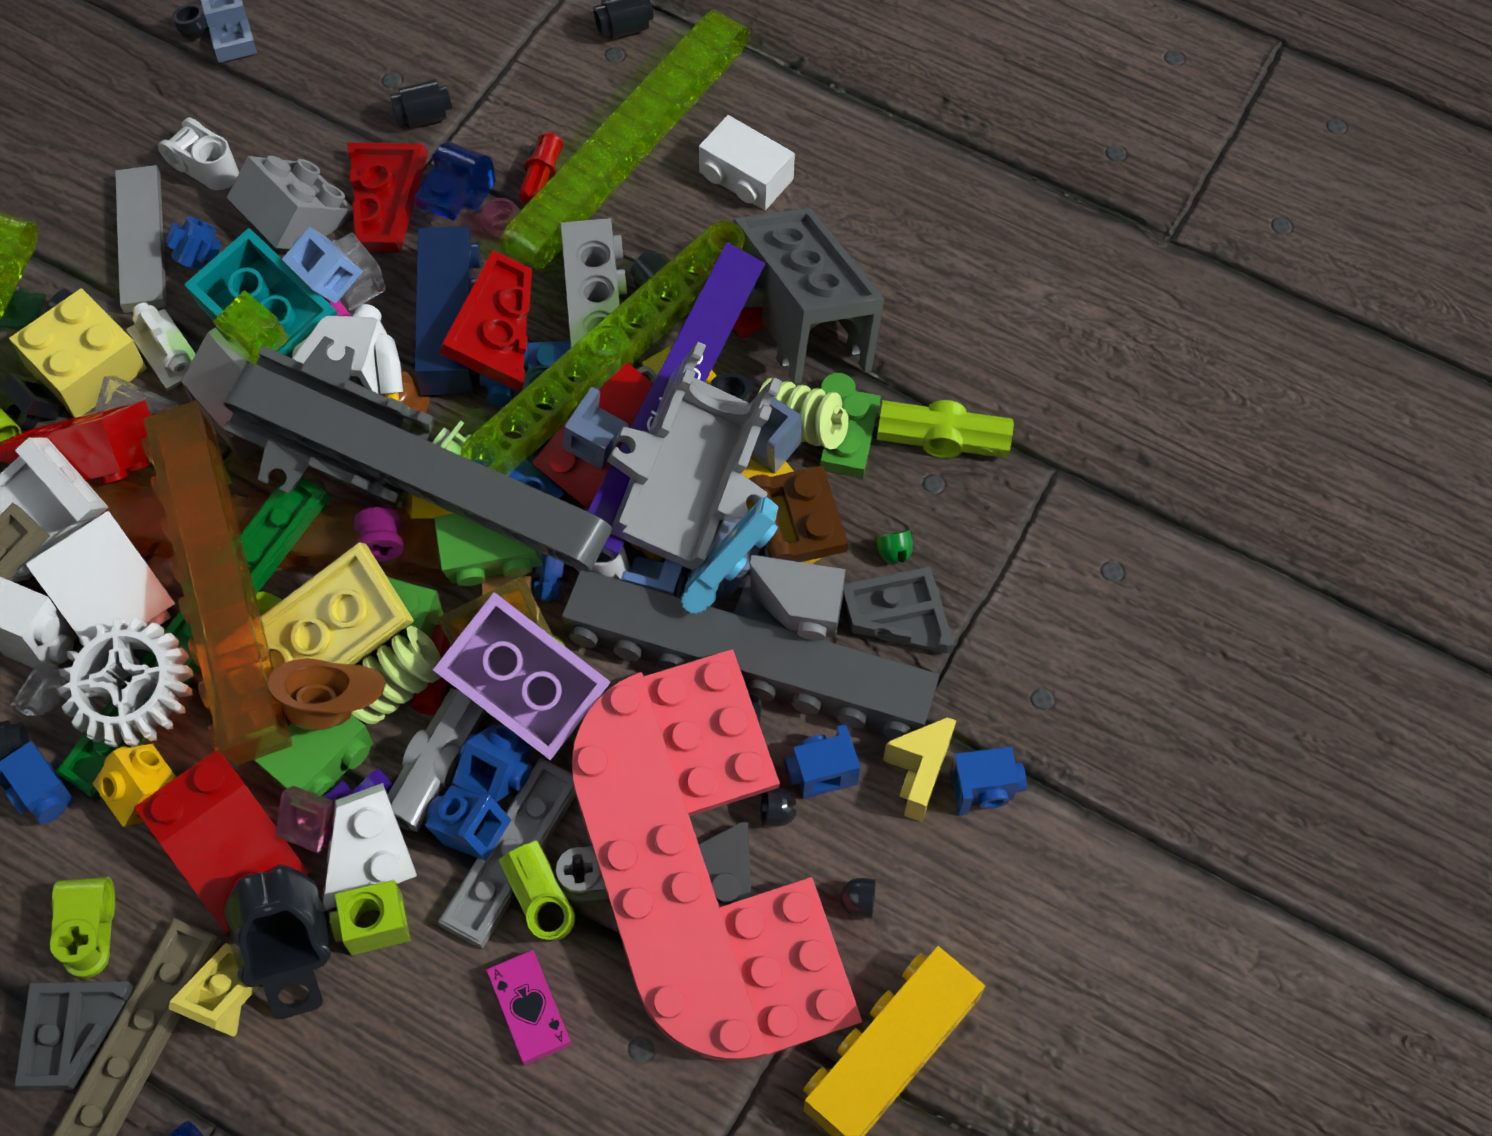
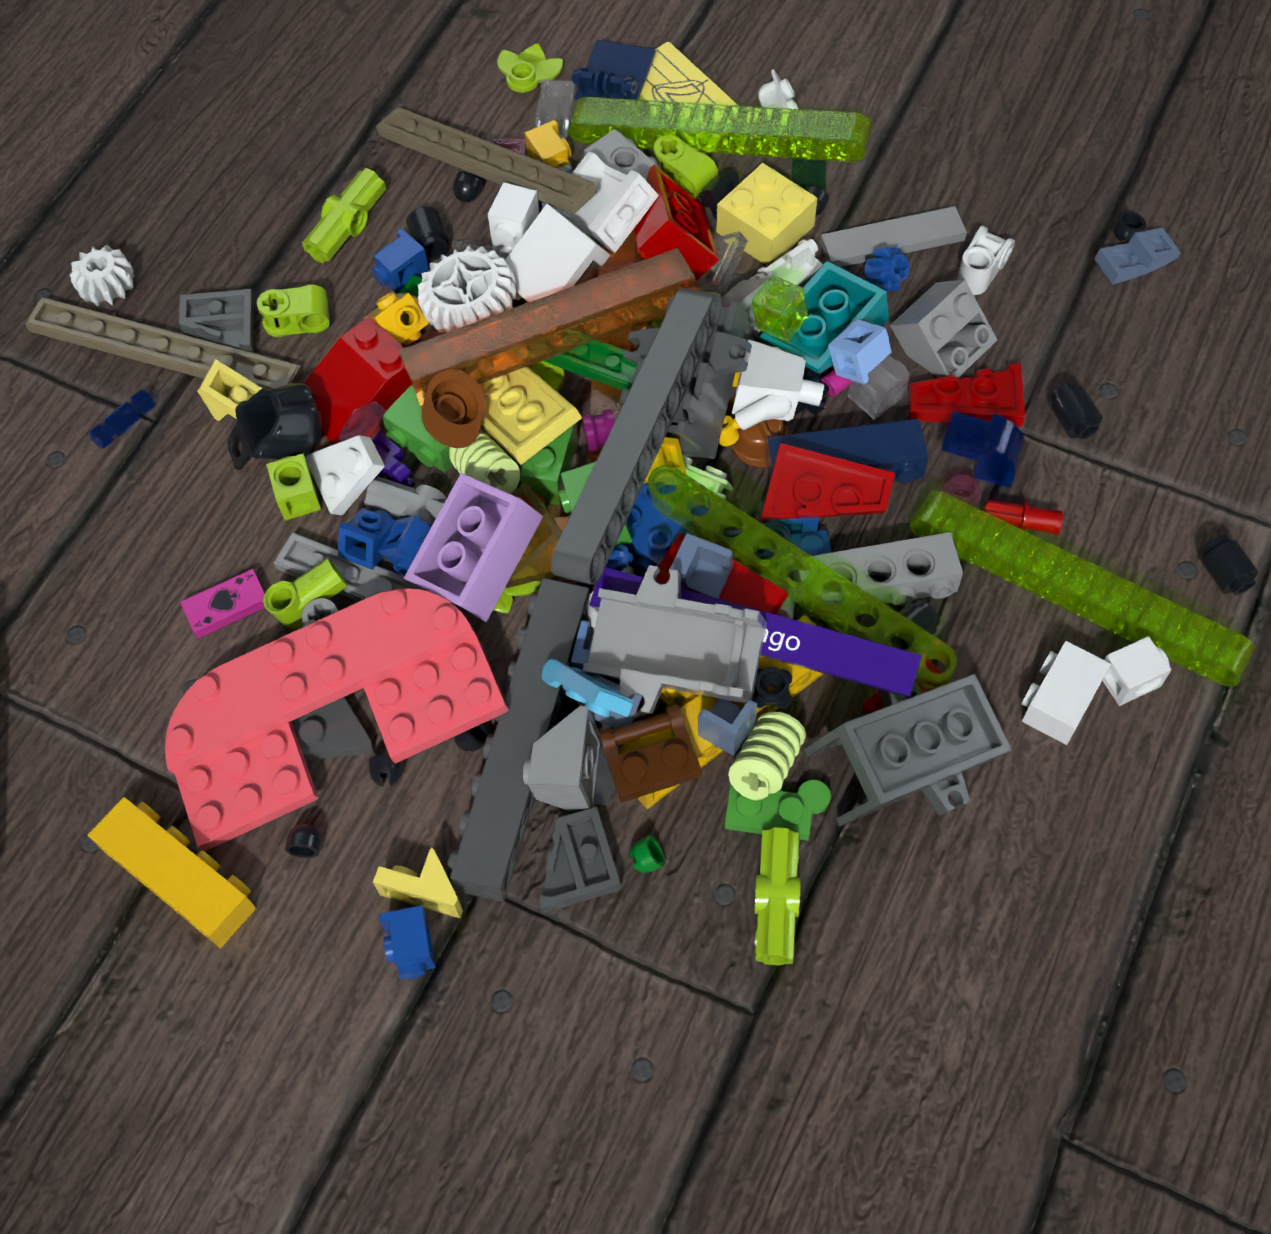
camera: 90 degrees right, 0 degrees up
blue brick [783,724,861,799] -> none
none -> white brick [1102,636,1172,706]

